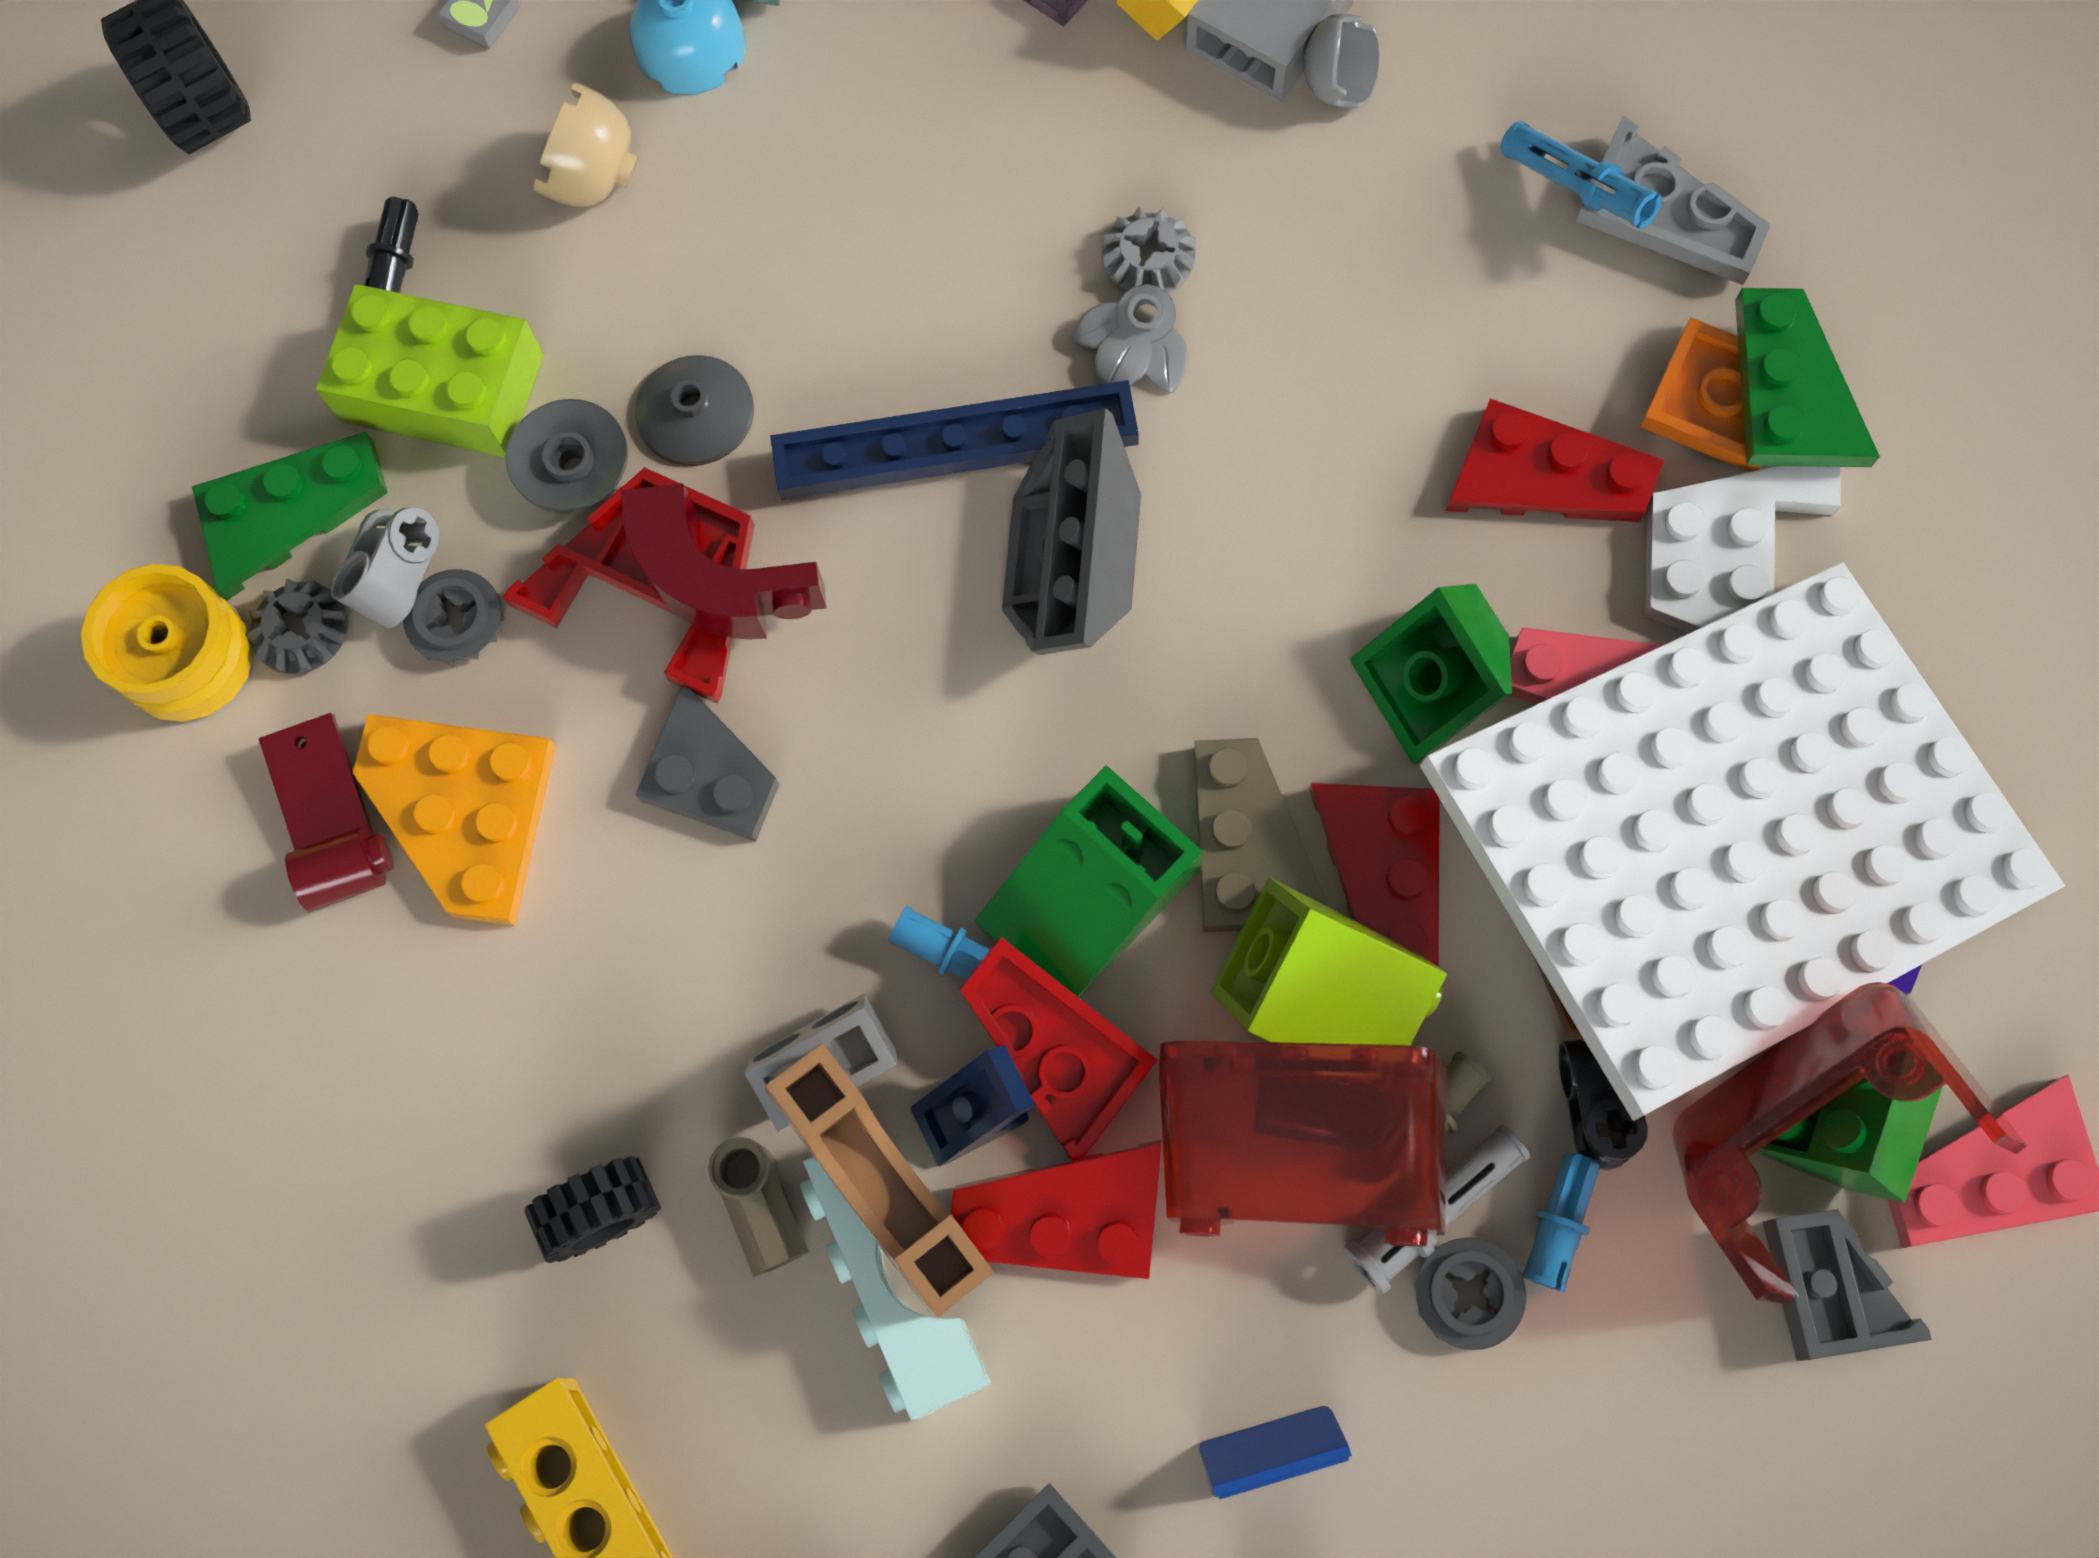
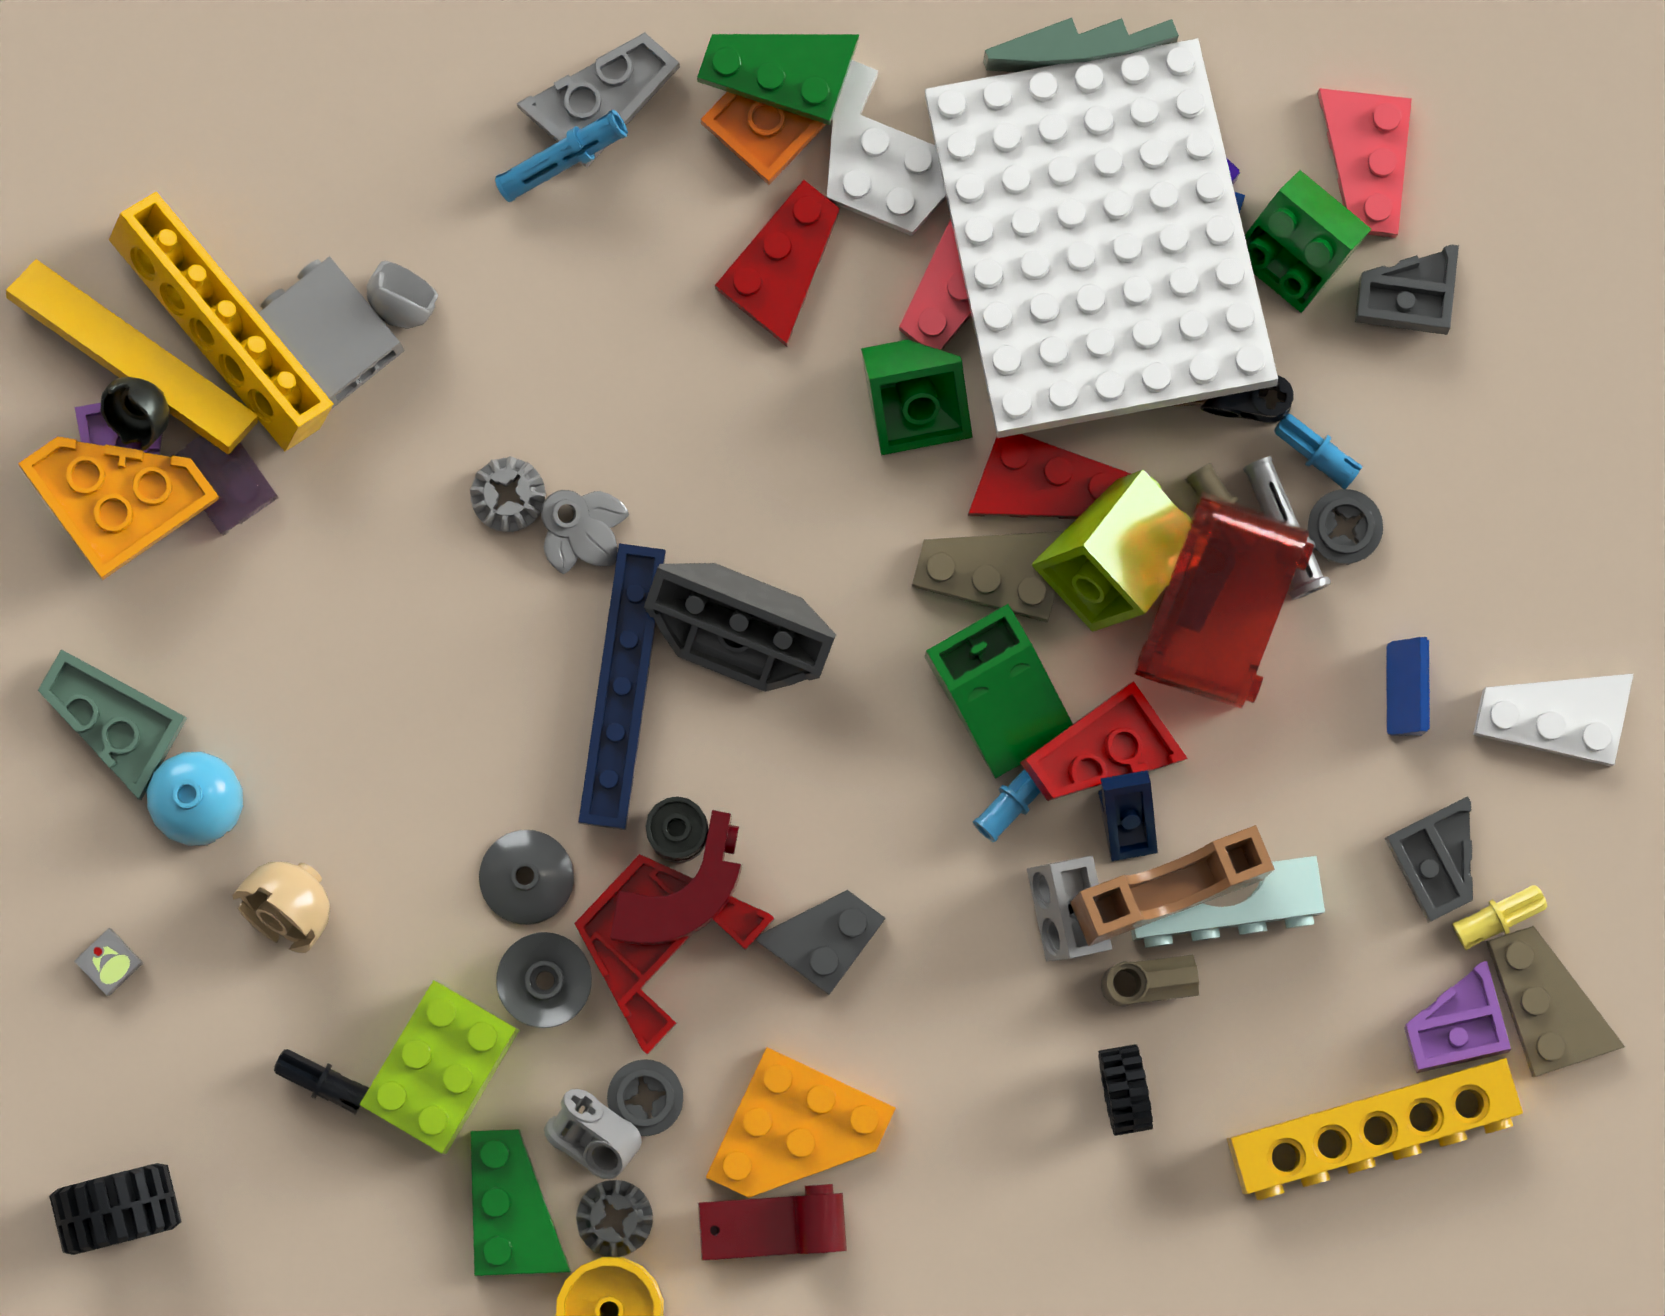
camera: 80 degrees left, 10 degrees up
red wing [951,1139,1162,1279] -> none
clear red windscreen [1672,982,2028,1304] -> none
none -> pearl dark grey wheel [645,796,709,863]
none -> sand green slope [983,17,1179,72]

